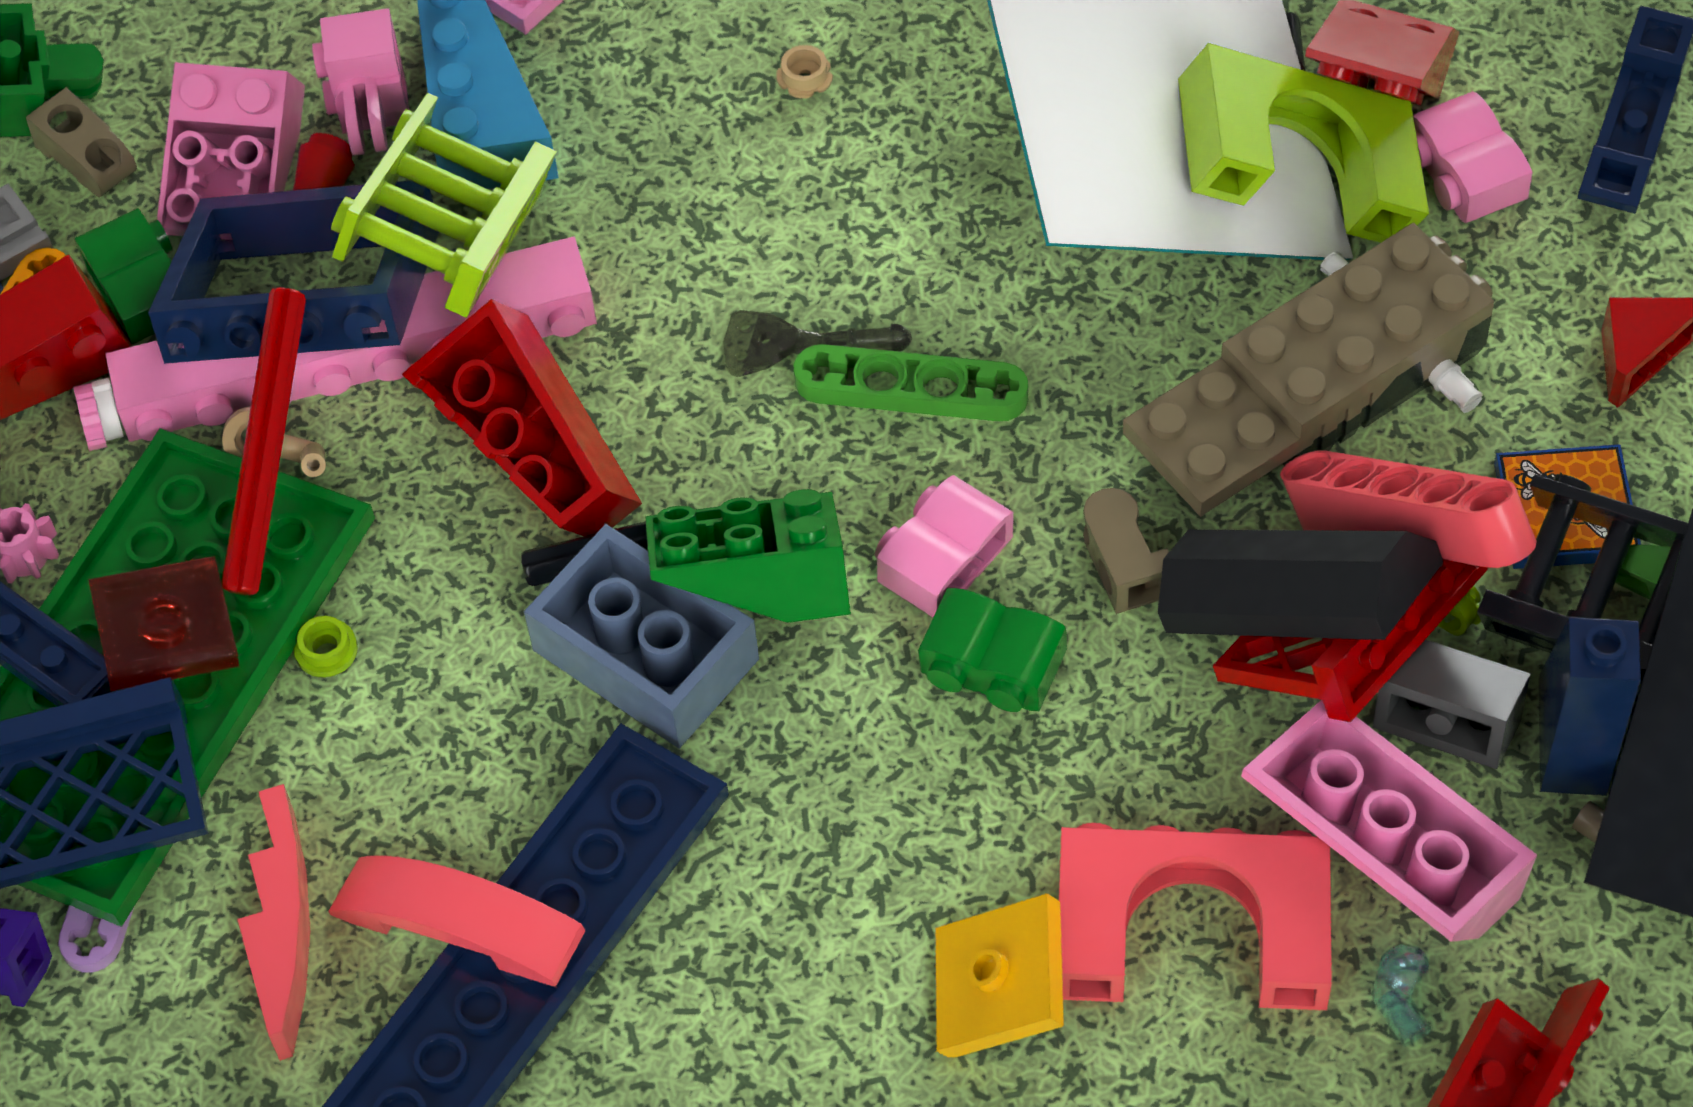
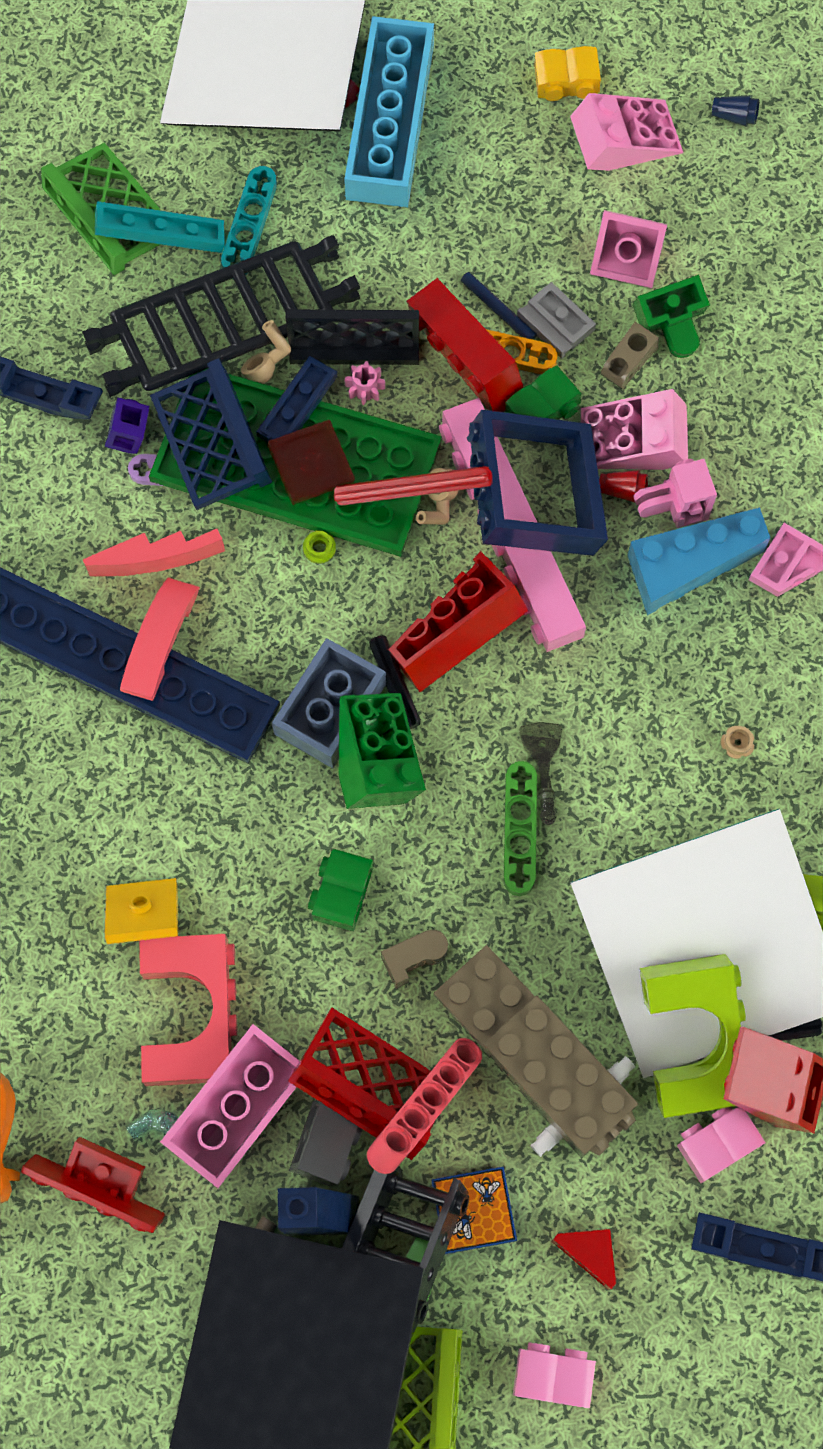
camera: 80 degrees right, 15 degrees up
piece [73,377,124,451] -> none
lime fence [331,93,557,318] -> none
bright pink brick [875,475,1014,617] -> none
black piece [1158,529,1444,640] -> none

